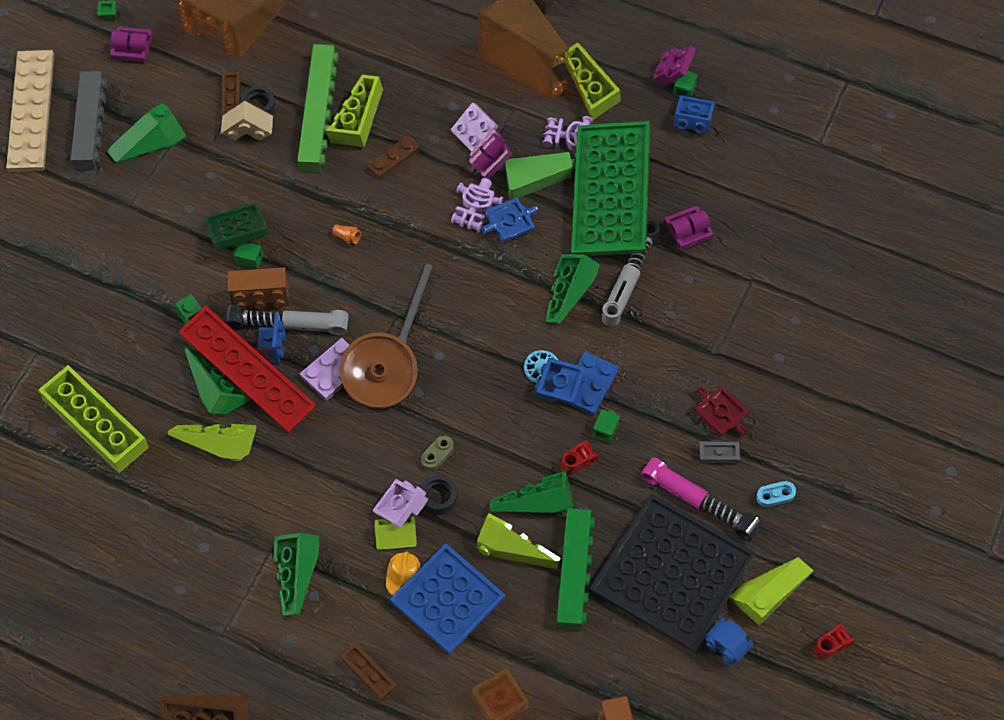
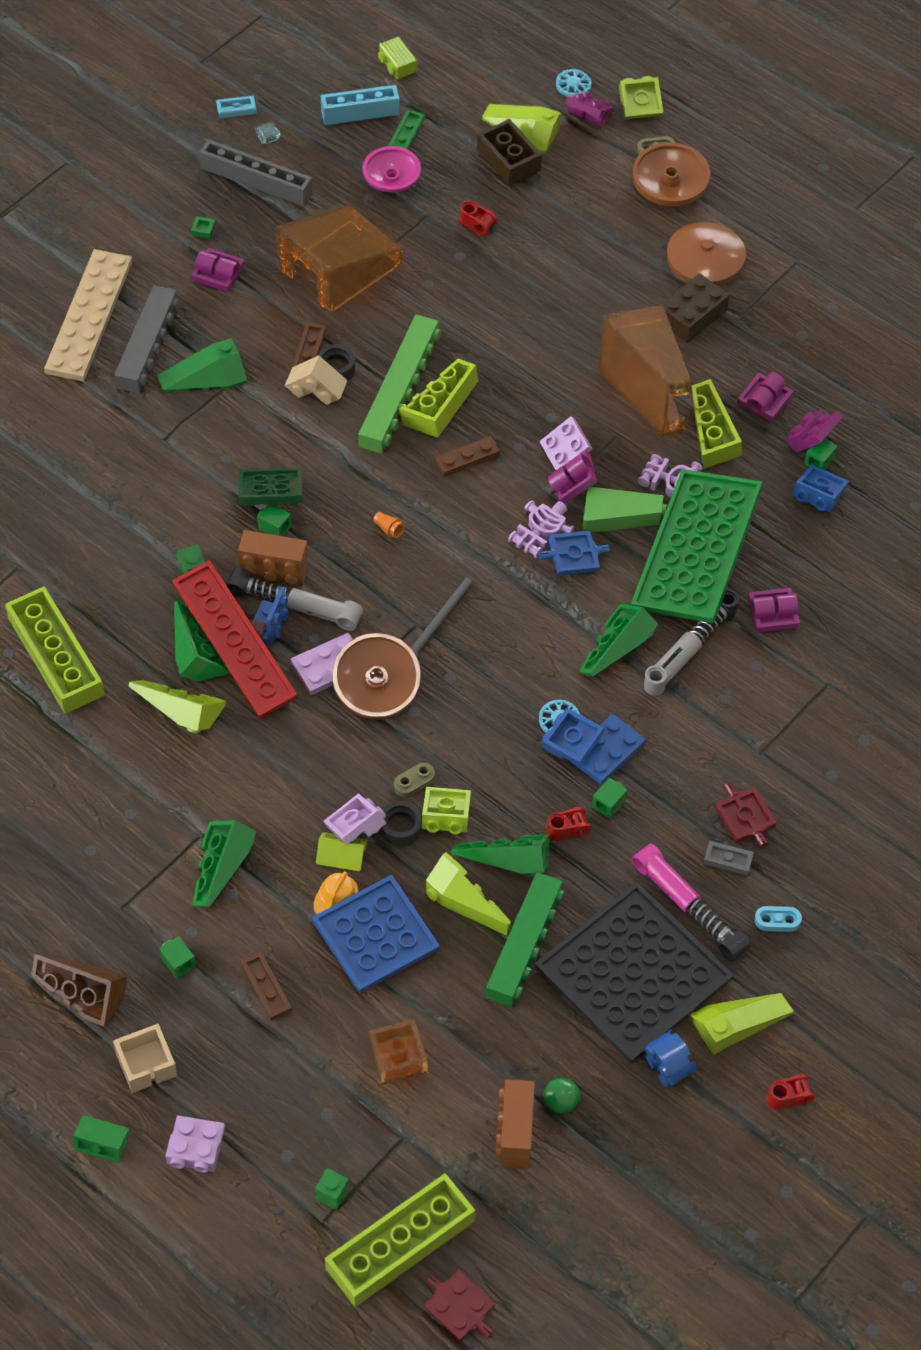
camera: 15 degrees right, 5 degrees down
none -> green brick [159,936,196,979]
none -> lime plate [422,787,471,834]
none -> green hair [543,1077,581,1114]
none -> magenta plate [737,372,794,422]

